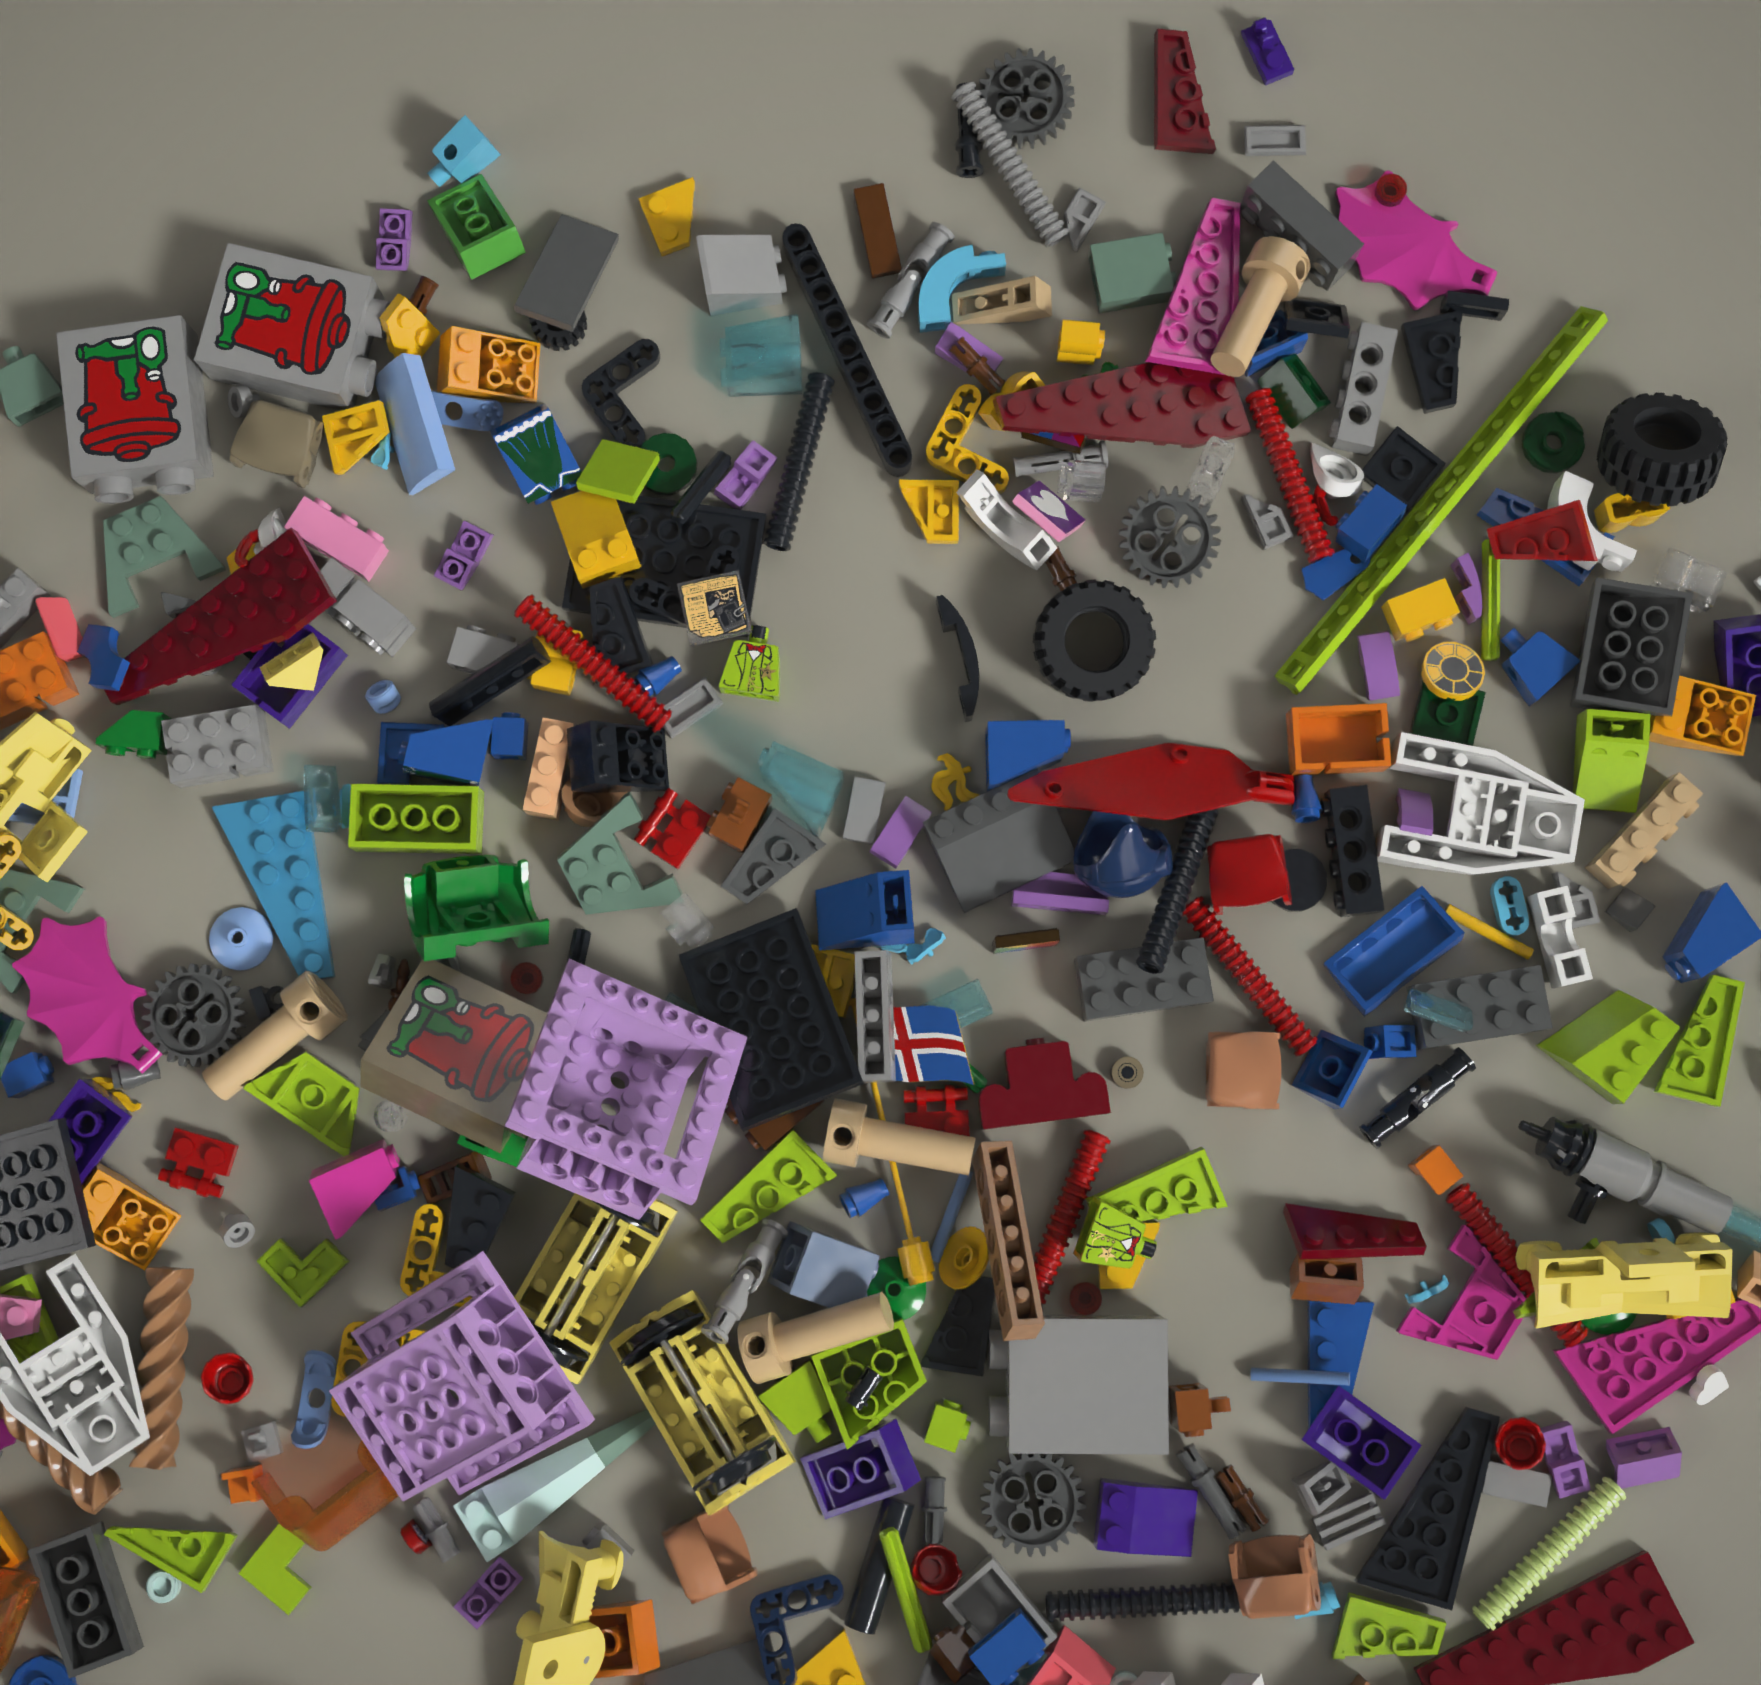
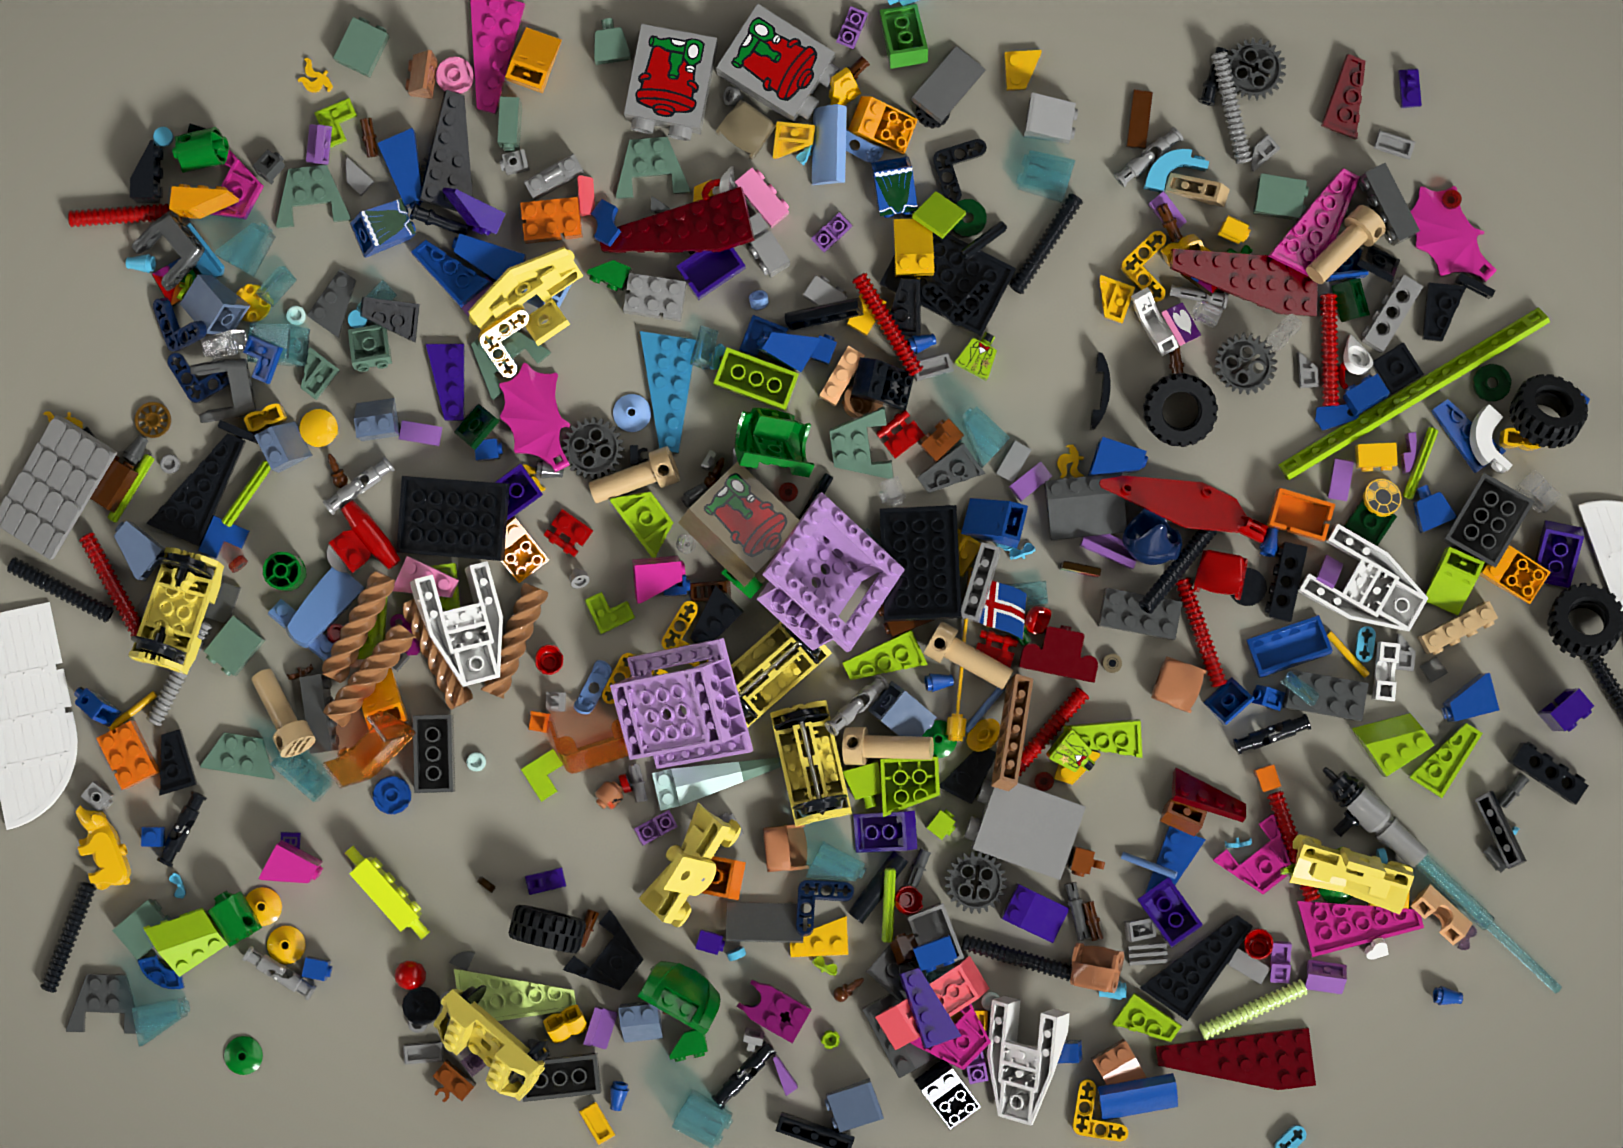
camera: 15 degrees right, 5 degrees up
lime wing [104,1526,238,1593] -> none
light yellow slope [259,633,323,691] -> none
tile [677,570,752,646] -> none
medium lavender slope [714,440,777,510] -> none
black beam [782,223,912,477] -> none
black pin [844,1366,883,1411] -> none
red wing [1486,500,1598,561] -> none
none -> nougat head [595,781,624,809]
none -> clear light blue slope [806,841,866,881]
none -> red hair [1025,605,1051,634]

